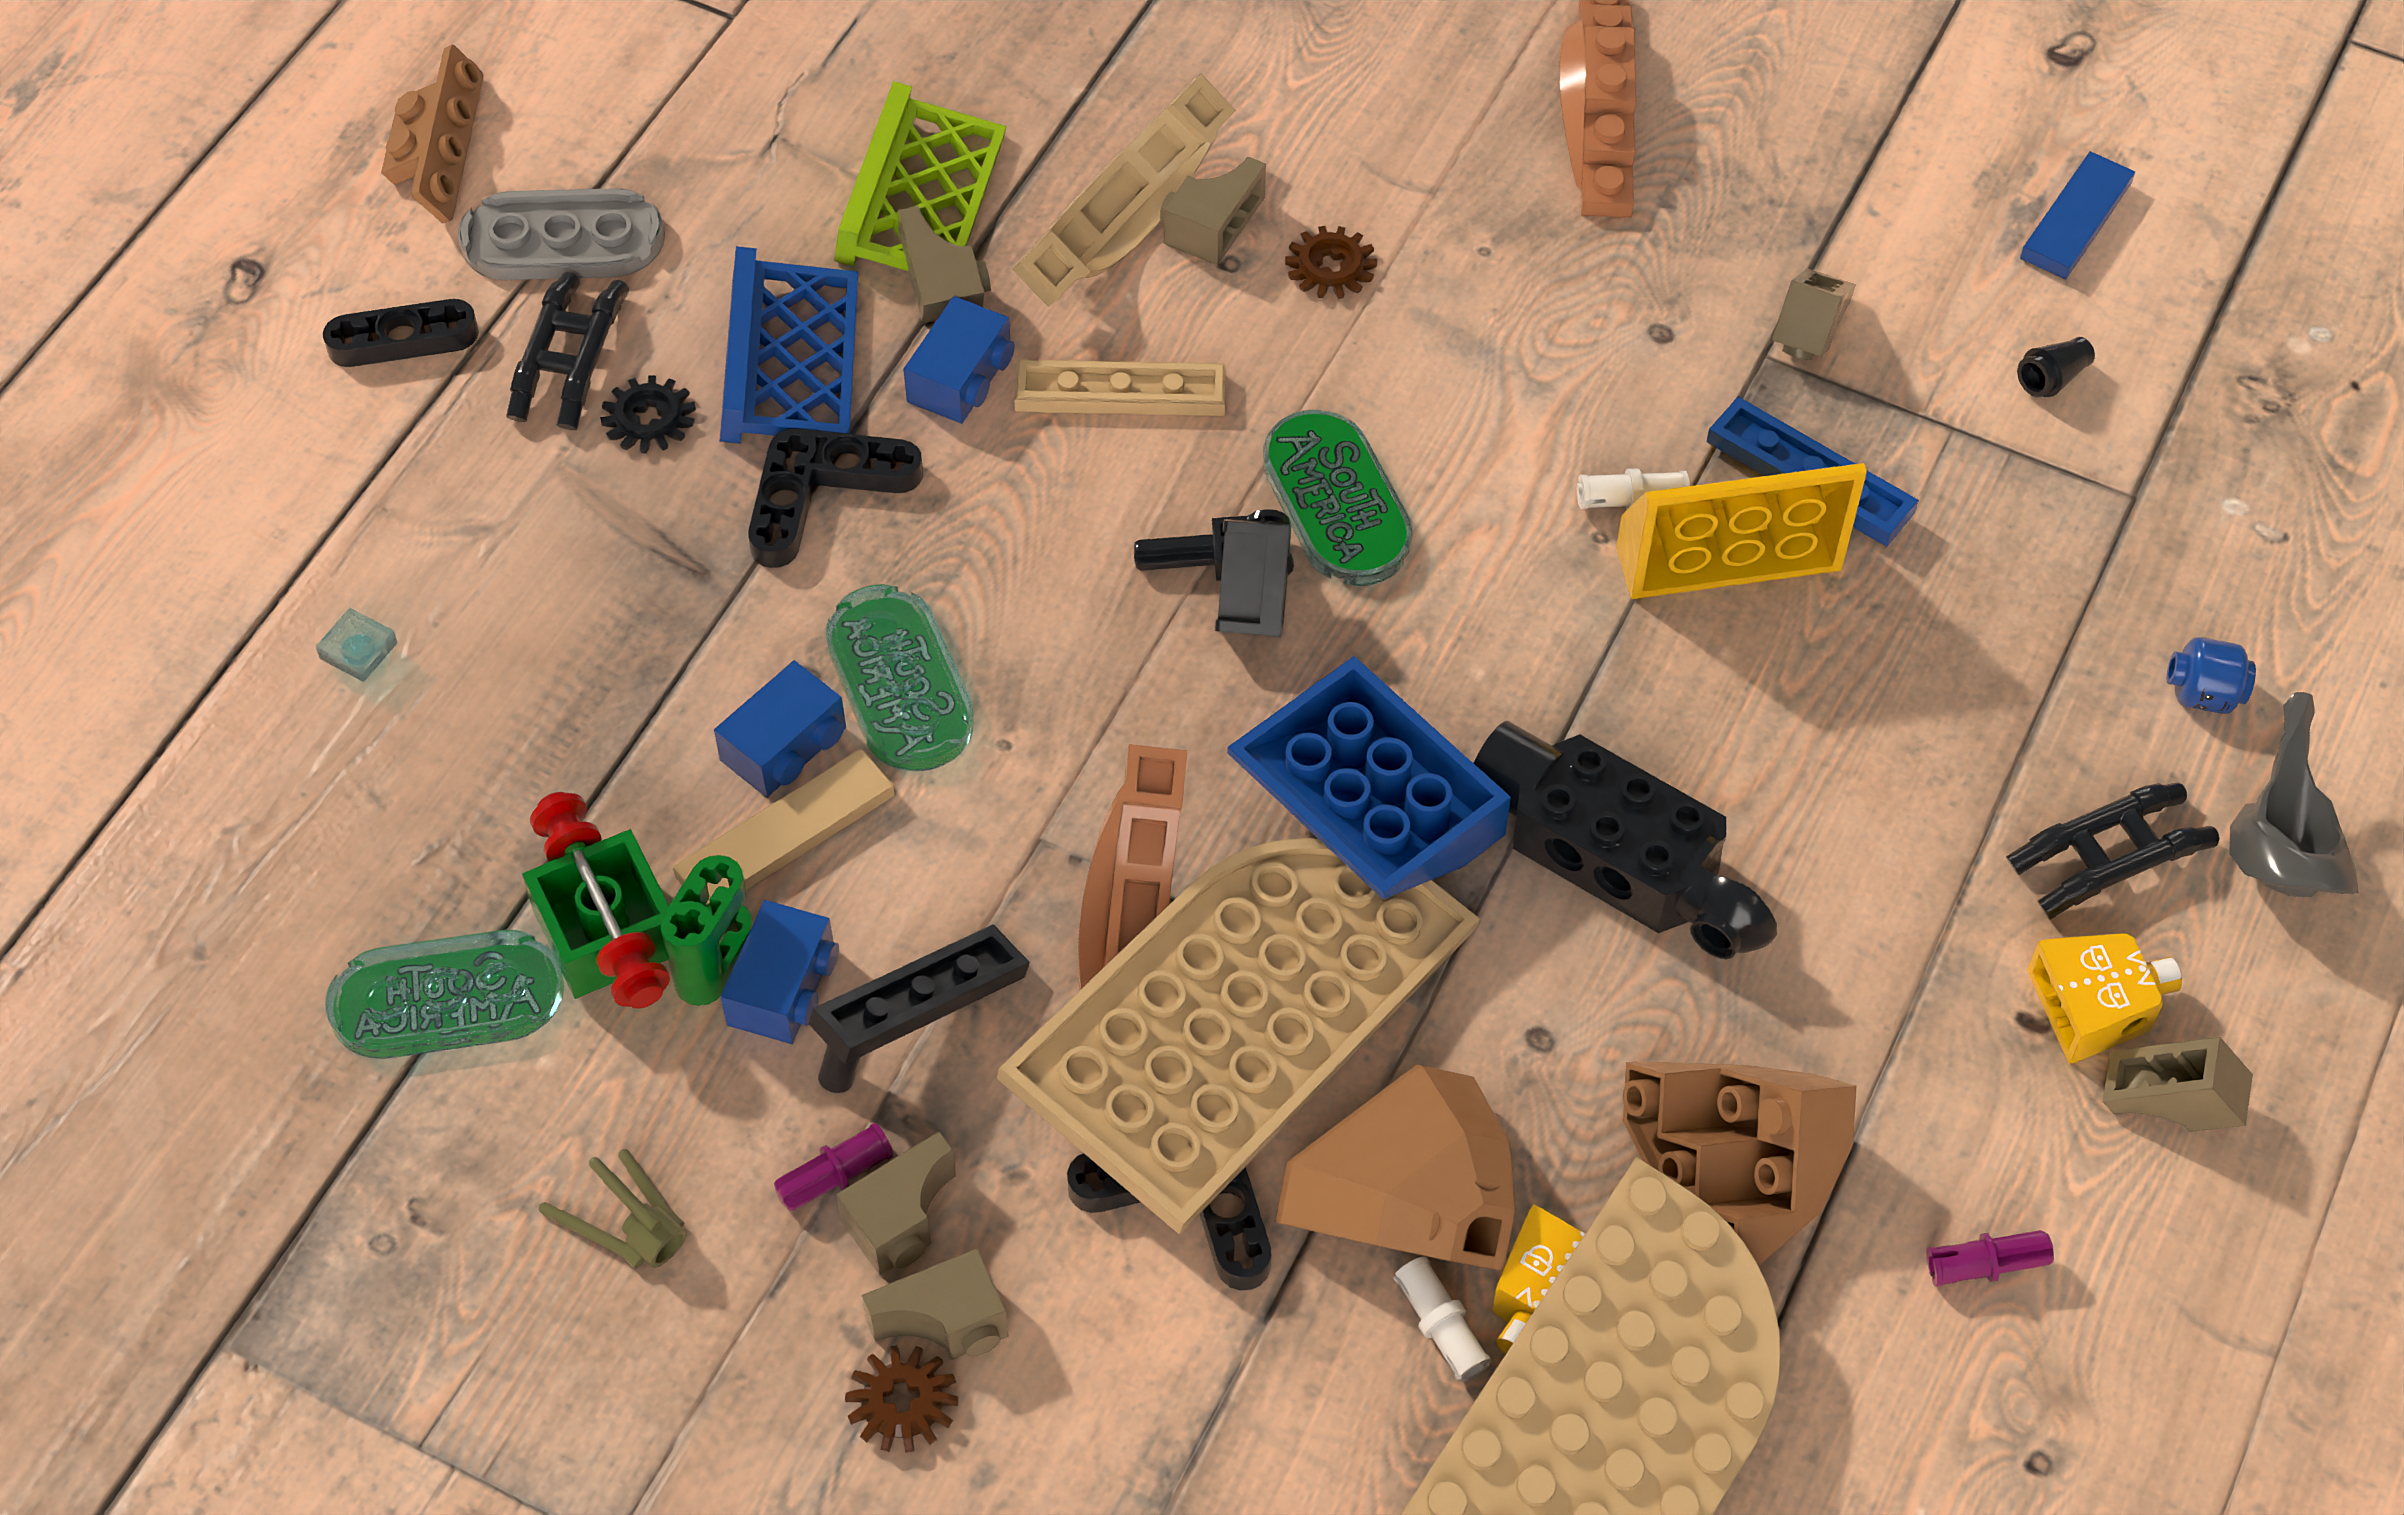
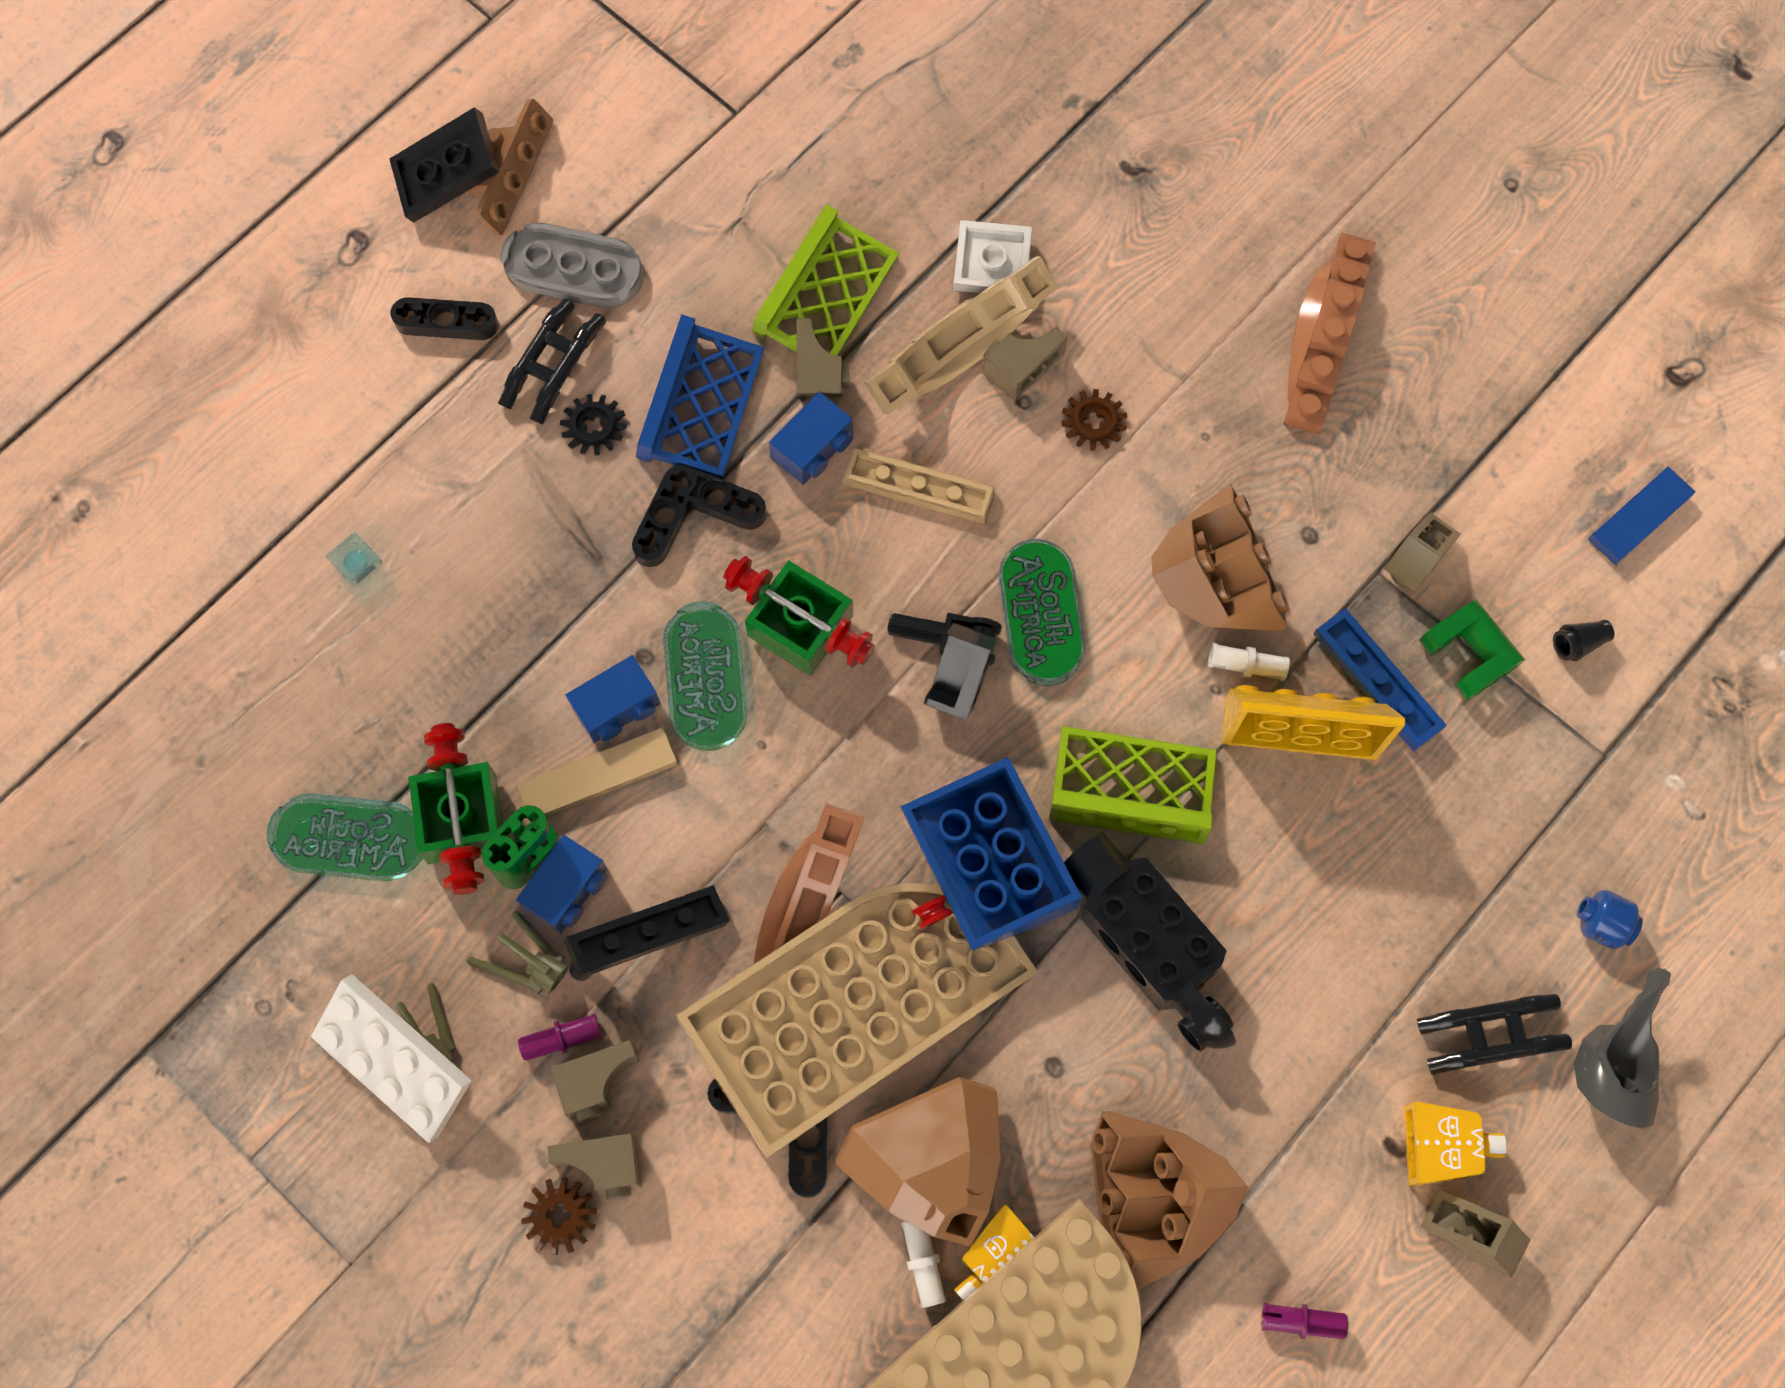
camera: 15 degrees right, 15 degrees up
none -> white plate [311,974,472,1143]
none -> black plate [389,107,500,223]
none -> olive plant [466,911,568,994]
none -> green brick [723,556,875,676]
none -> red bush [912,895,953,930]
none -> white plate [953,220,1032,293]
none -> lime fence [1048,726,1216,845]
none -> medium nougat brick [1151,485,1290,631]
none -> green connector [1419,599,1526,701]

